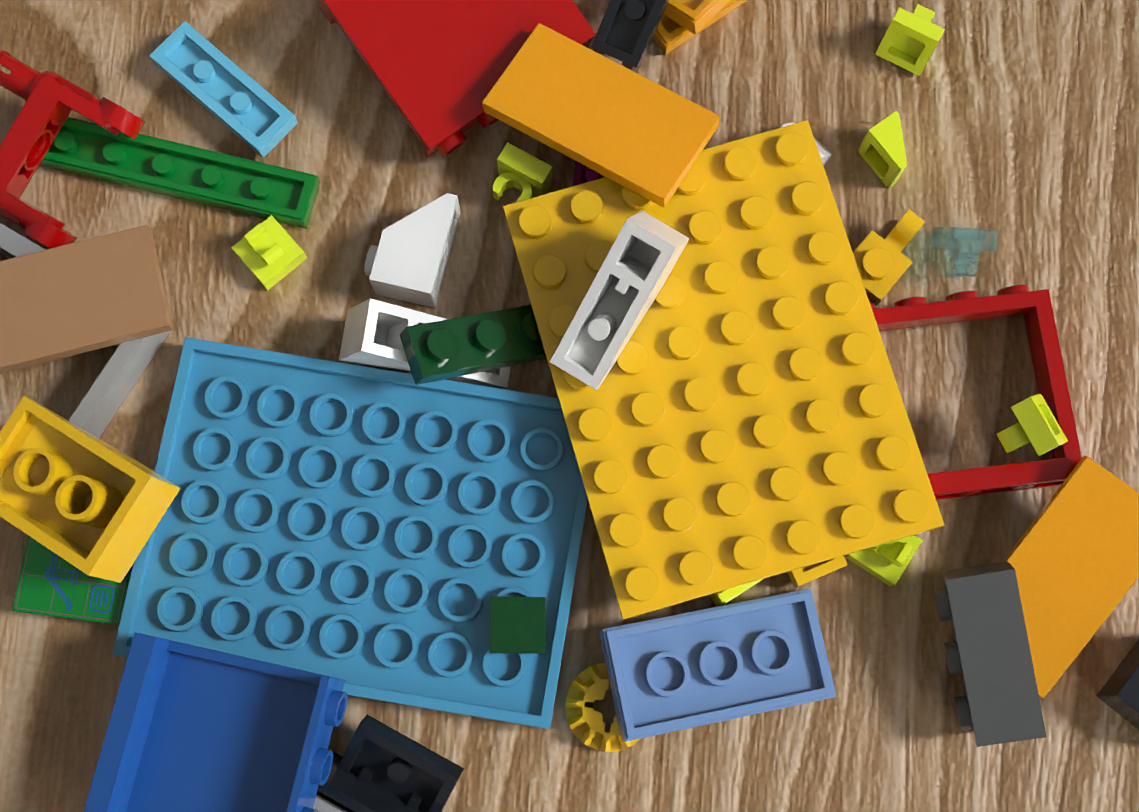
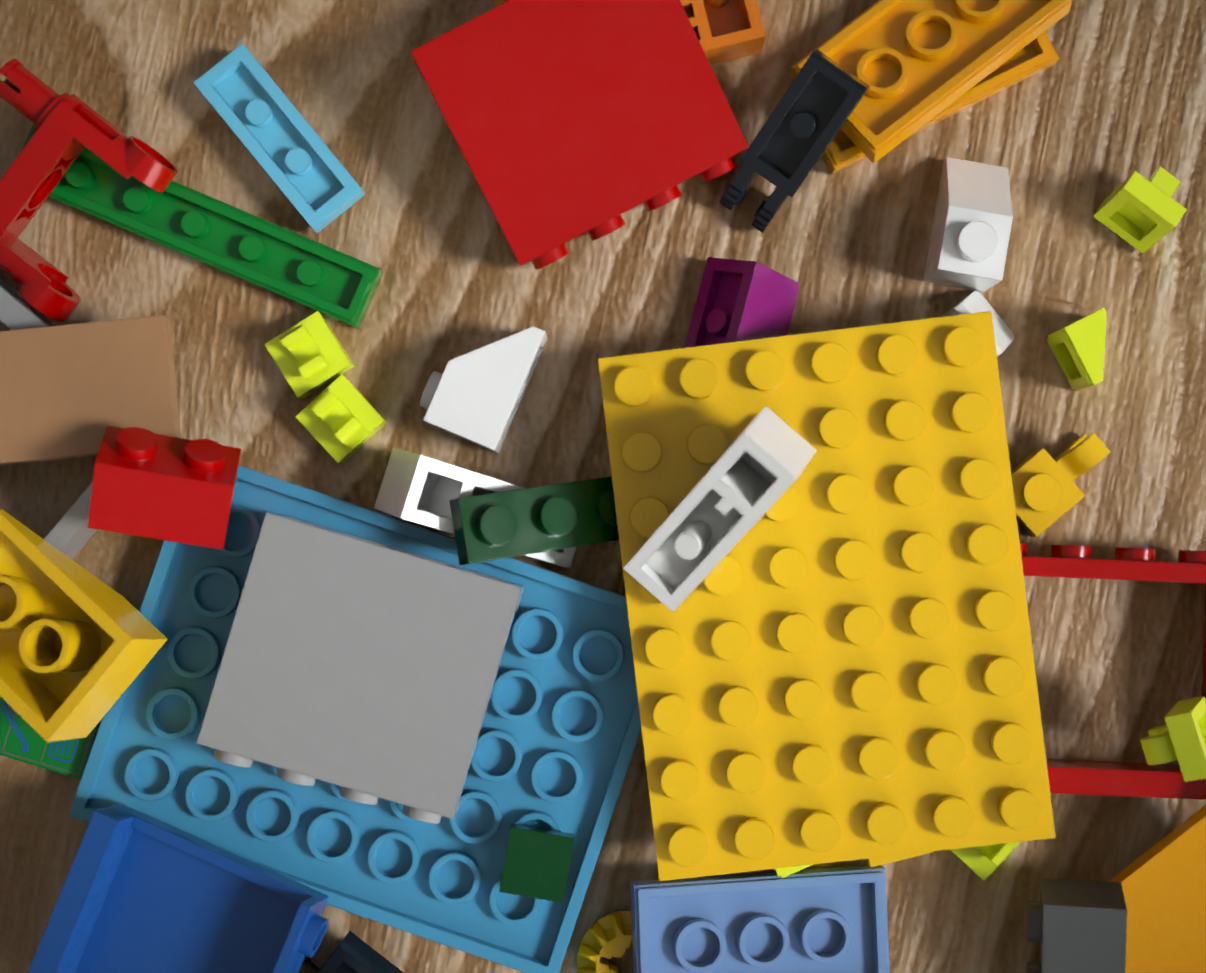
camera: 15 degrees right, 10 degrees up
light orange tile [482,23,720,208] -> none
neon yellow tile [493,142,553,202] -> none
clear light blue tile [931,227,998,277] -> none
none -> red brick [88,425,241,550]
none -> light grey panel [197,512,524,824]
none -> neon yellow tile [295,374,388,464]
none -> white slope [923,157,1013,292]

